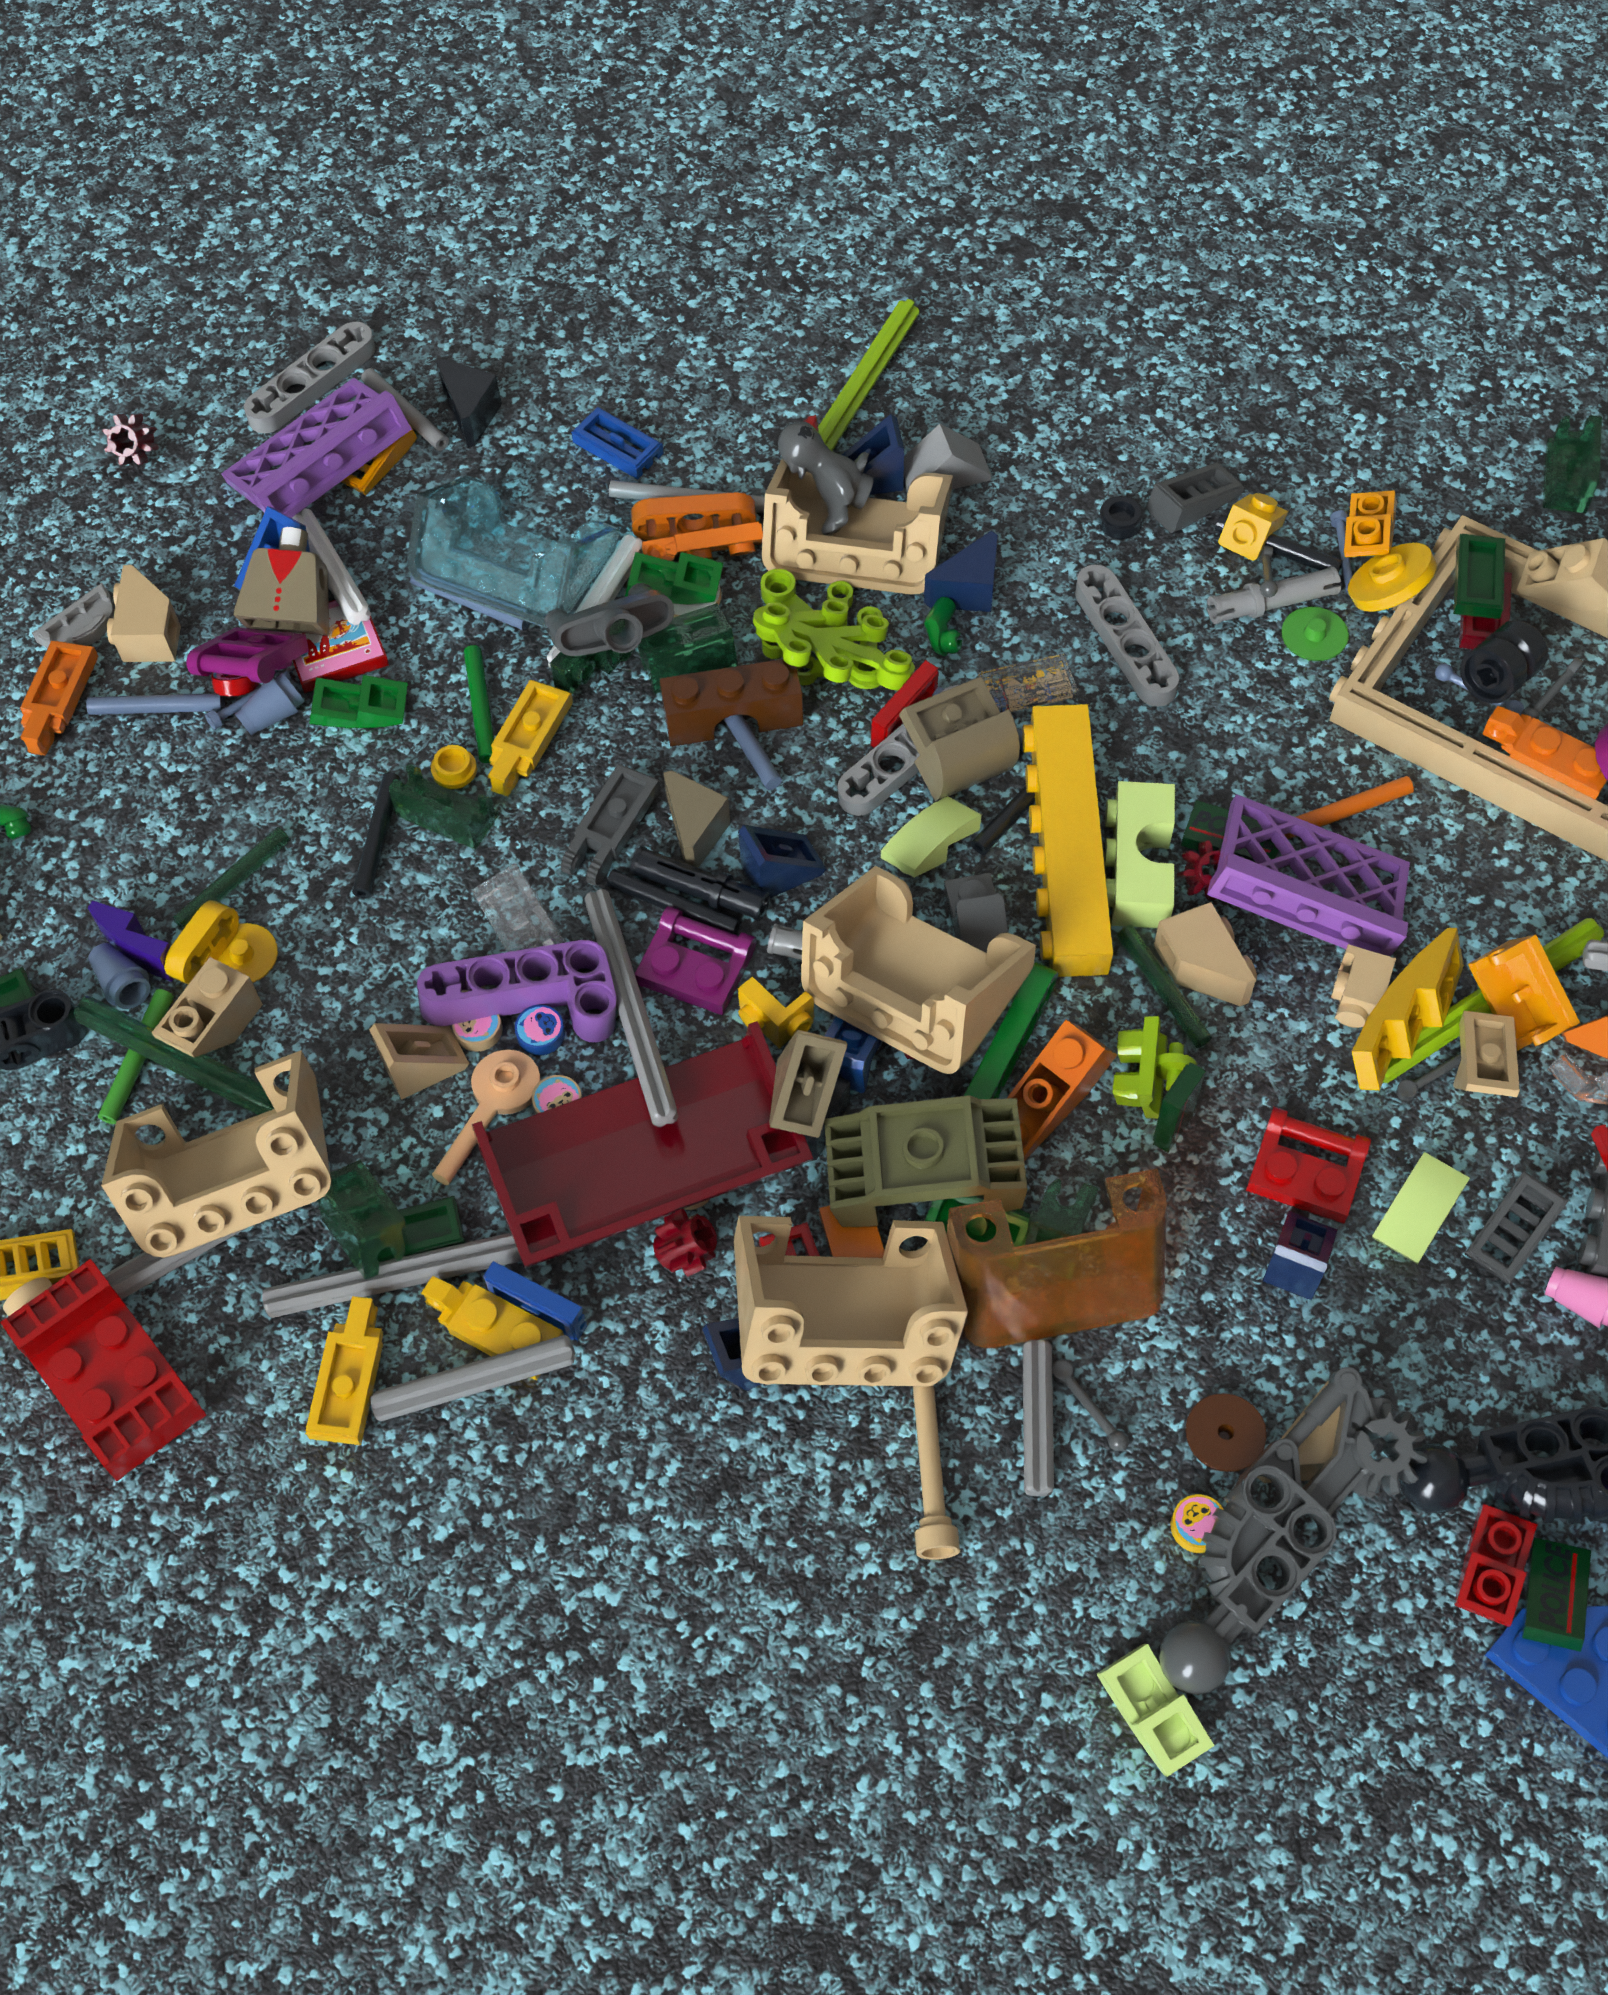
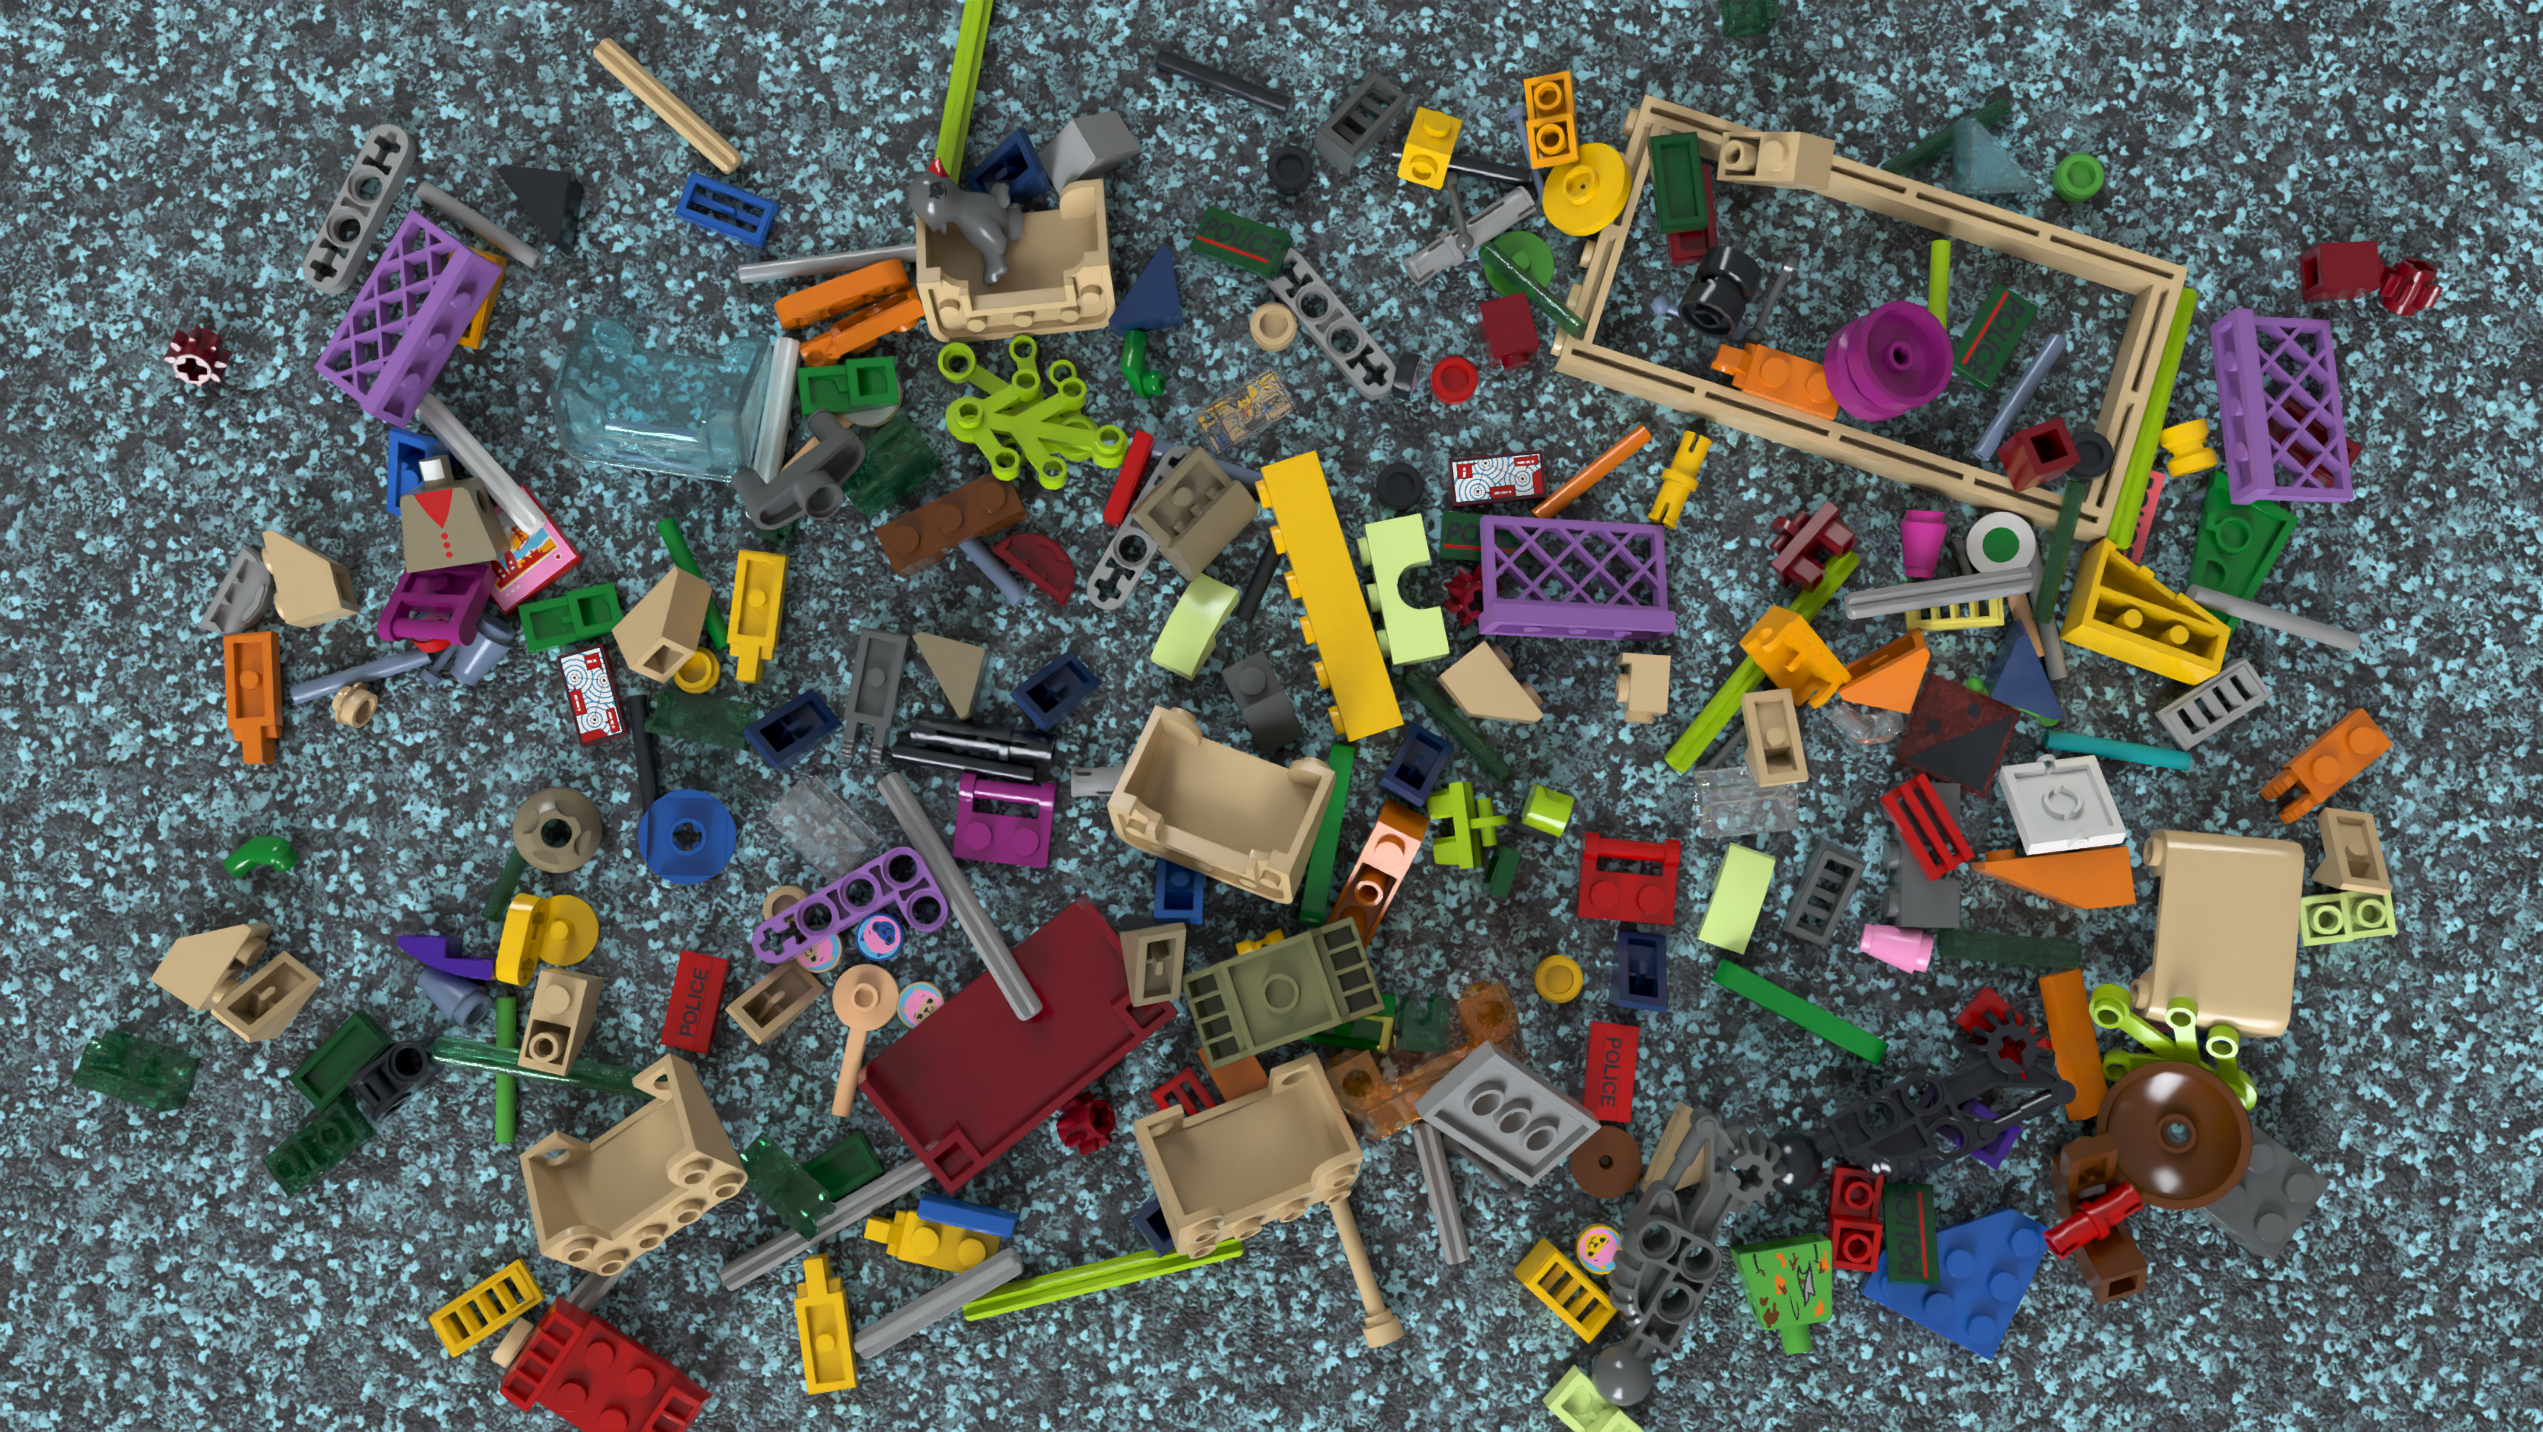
camera: 15 degrees left, 25 degrees up
yellow bracket [738,977,815,1048] -> none
yellow slope [1352,928,1464,1091] -> none
none -> tan plate [332,682,378,728]
none -> dark tan piece [513,786,603,873]
none -> tile [556,644,631,748]
none -> tan axle [593,38,743,175]
none -> tan slope [612,566,712,684]
none -> blue plate [638,789,736,885]
none -> red tile [660,950,732,1054]
none -> dark blue slope [742,688,842,772]
none -> lime axle [962,1236,1244,1321]
none -> dark red tile [991,533,1076,609]
none -> black piece [1155,49,1291,115]
none -> dark green tile [1189,206,1293,281]
none -> tan tile [1250,302,1297,352]
none -> black tile [1376,463,1423,512]
none -> dark blue slope [1377,722,1454,809]
none -> black tile [1392,351,1423,401]
none -> light grey plate [1414,1040,1602,1187]
none -> red tile [1430,356,1478,406]
none -> tile [1447,450,1547,508]
none -> dark red brick [1475,292,1540,371]
none -> clear green bar [1478,241,1588,339]
none -> lime leg [1511,784,1574,844]
none -> yellow slope [1513,1238,1618,1344]
none -> yellow tile [1533,955,1583,1003]
none -> red tile [1581,1021,1640,1123]
none -> yellow pin [1647,431,1713,530]
none -> clear hinge [1692,766,1799,839]
none -> green beam [1711,958,1889,1066]
none -> bright green torso [1730,1232,1832,1354]
none -> dark red hips [1769,500,1856,593]

